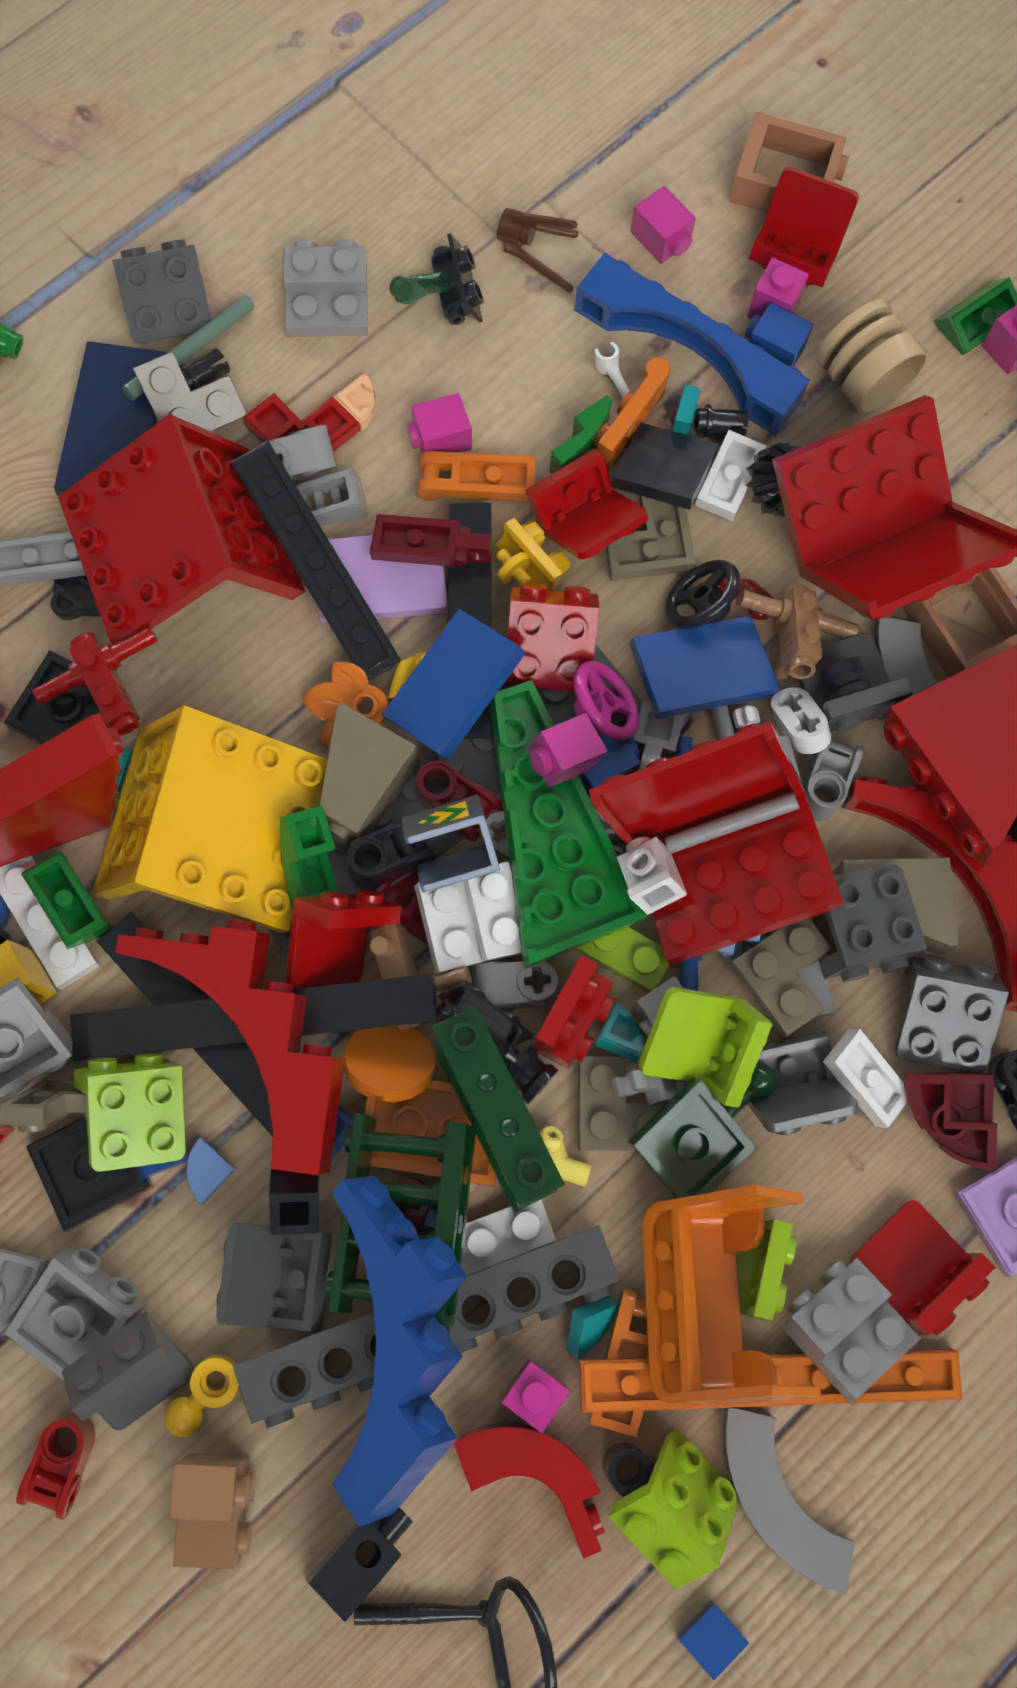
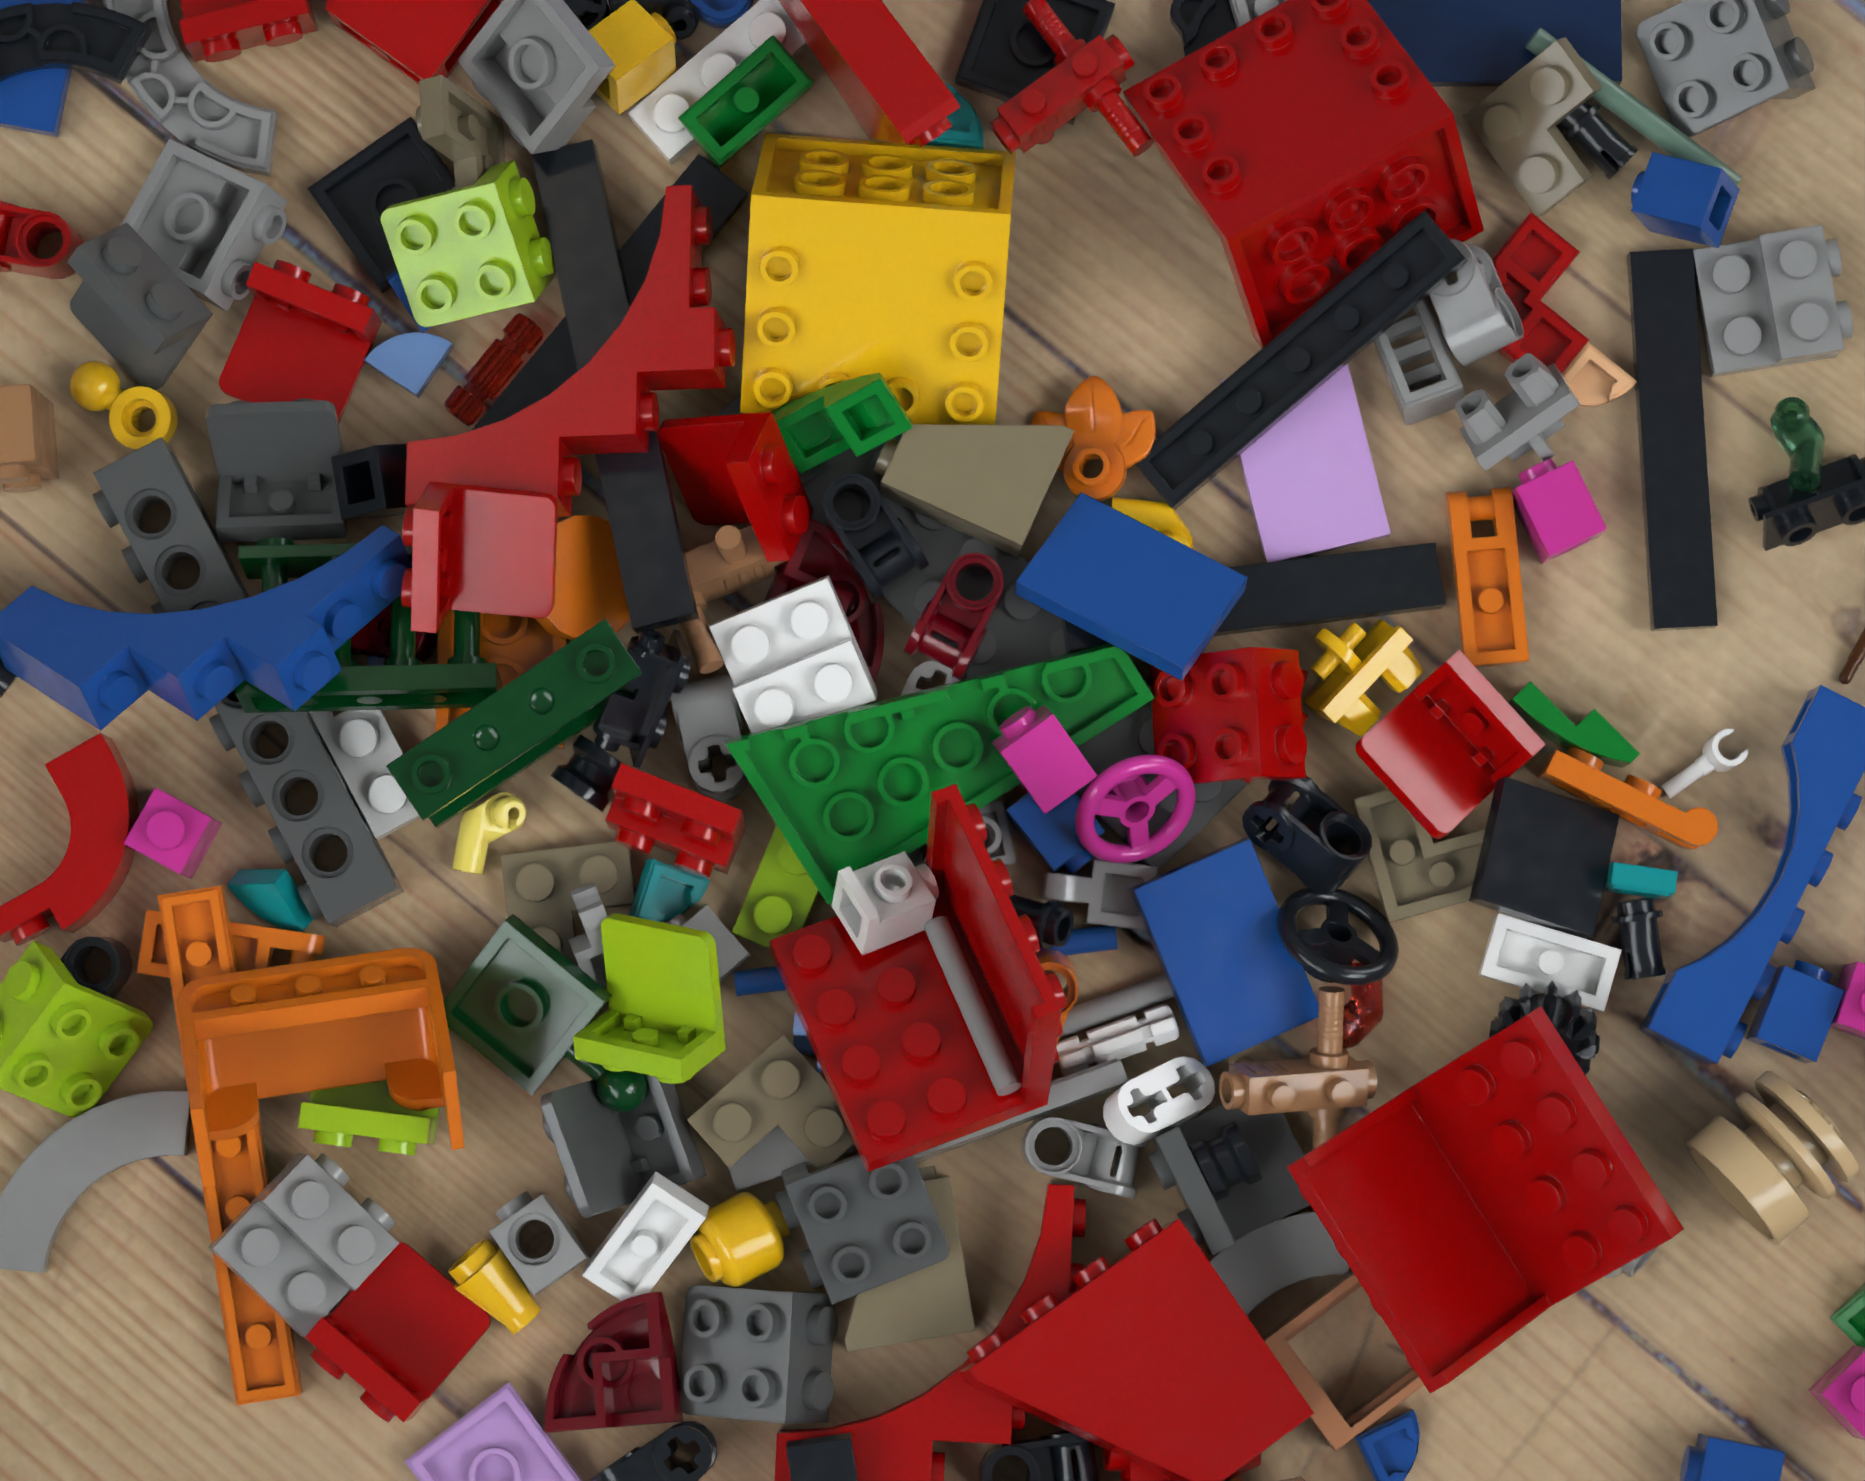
camera: 90 degrees right, 10 degrees up
dark red hinge [370,514,492,567] -> none
sand blue piece [402,795,500,893] -> none
none -> red bracket [219,259,382,423]
none -> bracket [401,481,558,633]
none -> clear red axle [444,313,544,426]
none -> yellow cone [448,1237,541,1335]
none -> light grey brick [489,1191,591,1295]
none -> yellow head [689,1192,790,1287]
none -> black piece [1242,776,1372,893]
none -> light grey hips [1455,353,1580,471]
none -> black tile [1627,249,1718,631]
none -> blue brick [1631,152,1740,248]

